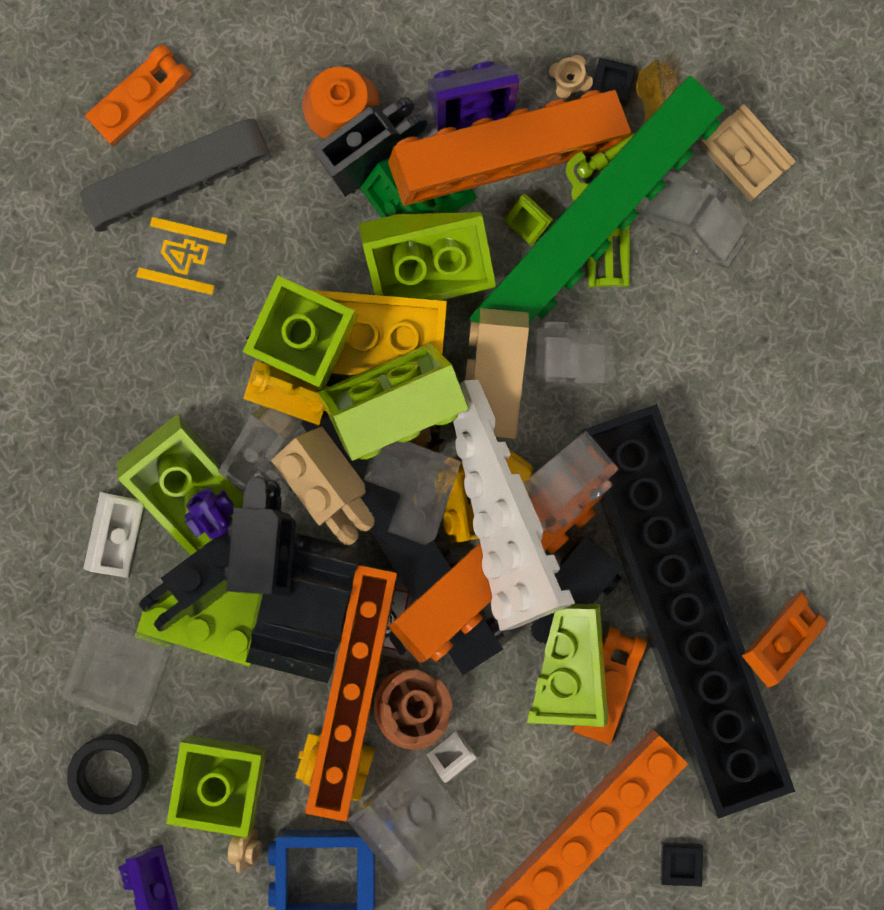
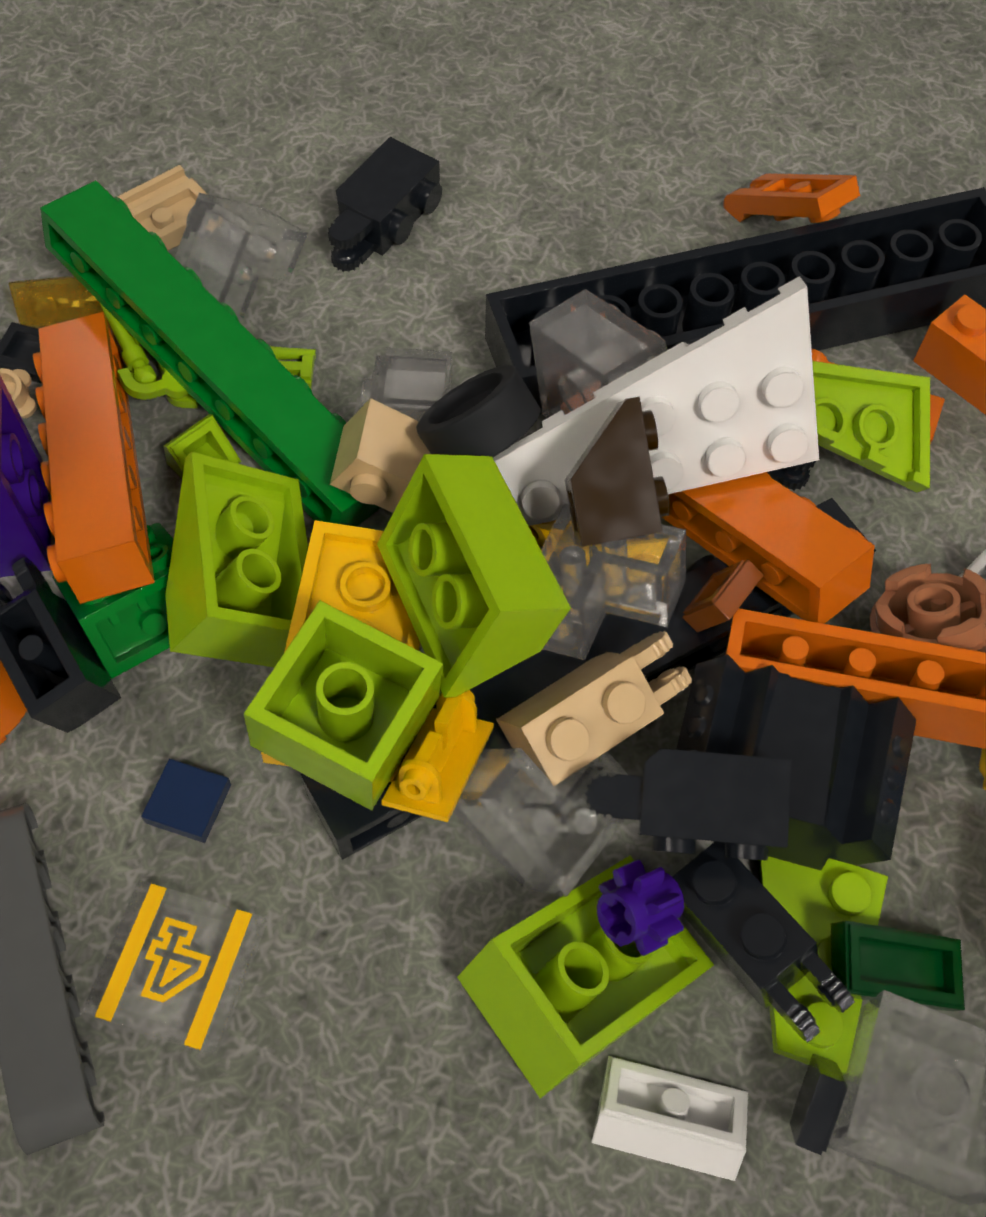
camera: 90 degrees left, 25 degrees down
none -> dark blue tile [141,759,231,843]
none -> black hinge [328,137,442,272]
none -> black tyre [416,365,541,457]
none -> dark brown slope [565,396,670,547]
none -> dark orange tile [682,559,764,632]
none -> black tile [790,1054,848,1155]
none -> dark green tile [831,921,965,1011]

